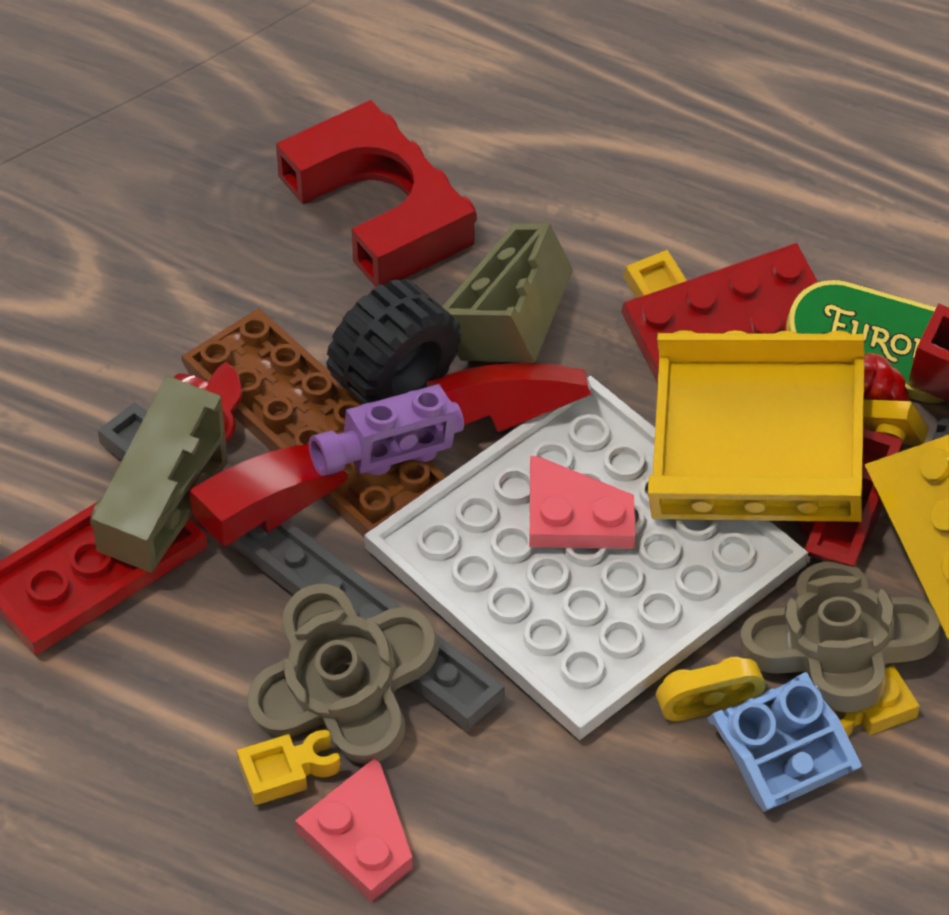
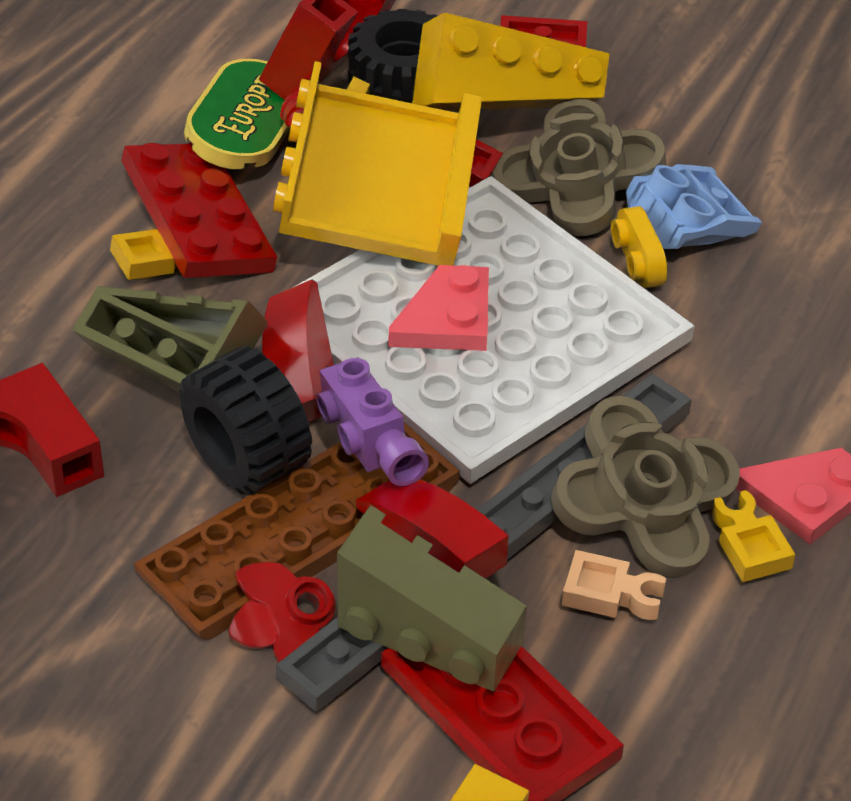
camera: 90 degrees left, 5 degrees down
none -> light nougat plate [561,550,666,620]

